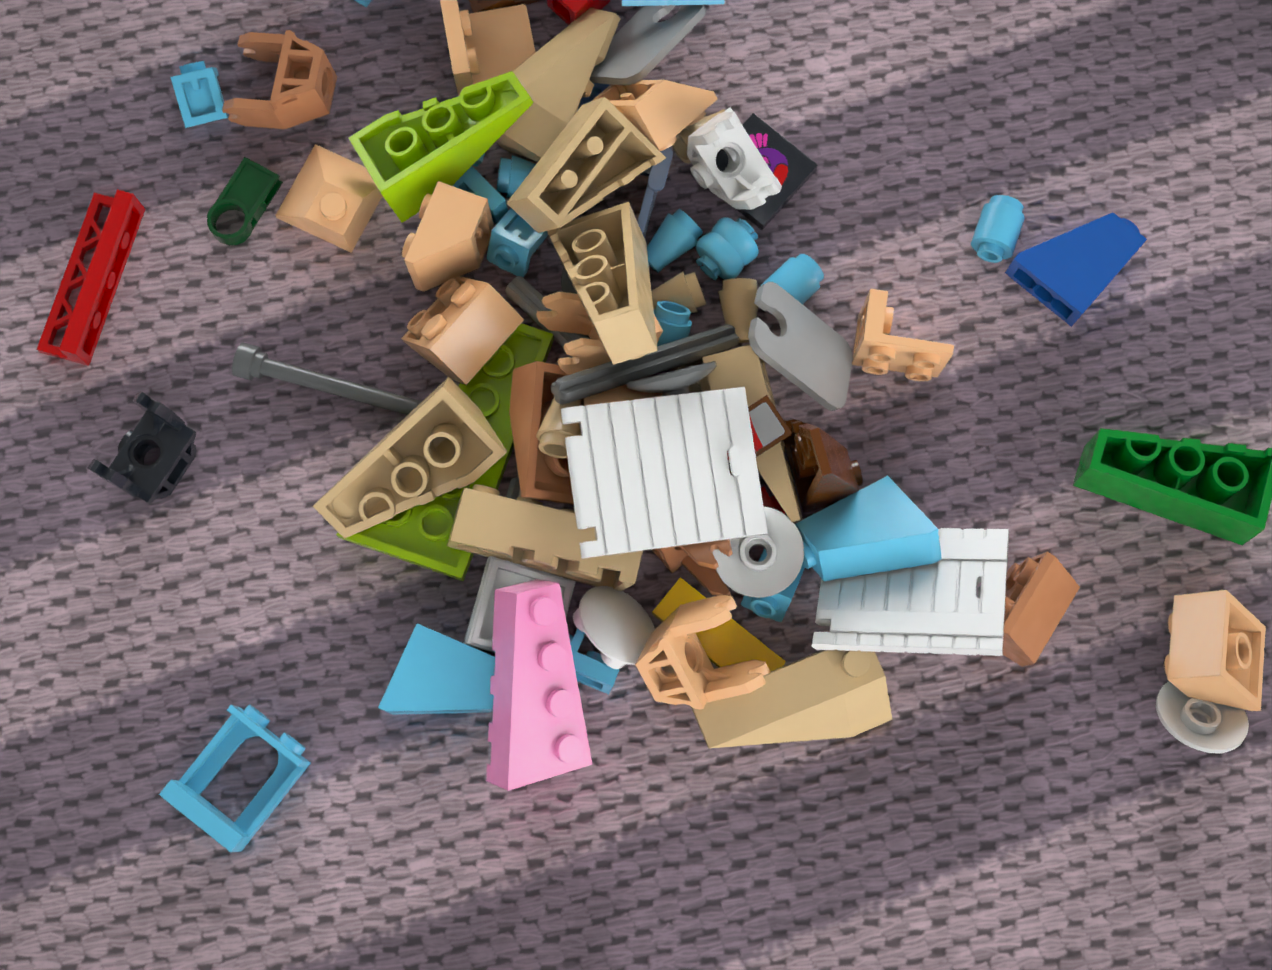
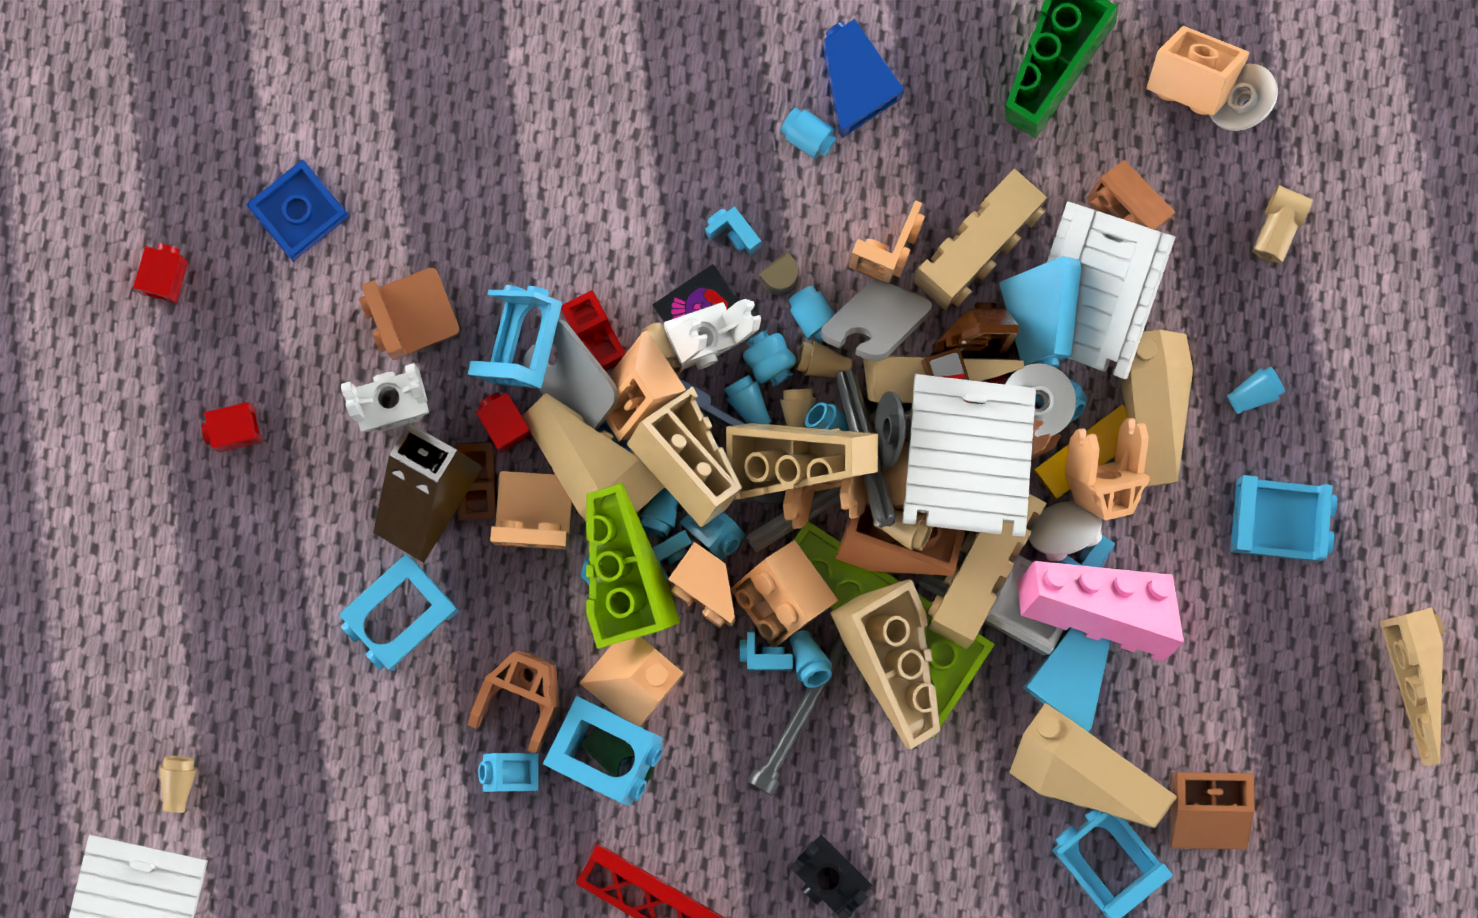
camera: 75 degrees left, 5 degrees up
none -> medium azure panel [543,696,664,807]
none -> red slope [561,290,626,371]
none -> medium azure bracket [705,206,762,256]
none -> medium azure bracket [740,632,793,671]
none -> dark tan brick [759,252,798,296]
none -> medium azure cone [789,630,832,688]
none -> tan wedge [914,168,1048,311]
none -> tan wedge [1009,703,1177,828]
none -> nougat slope [1170,772,1254,849]
none -> medium azure cone [1227,366,1285,414]
none -> medium azure panel [1230,475,1337,562]
none -> tan piece [1252,185,1313,264]

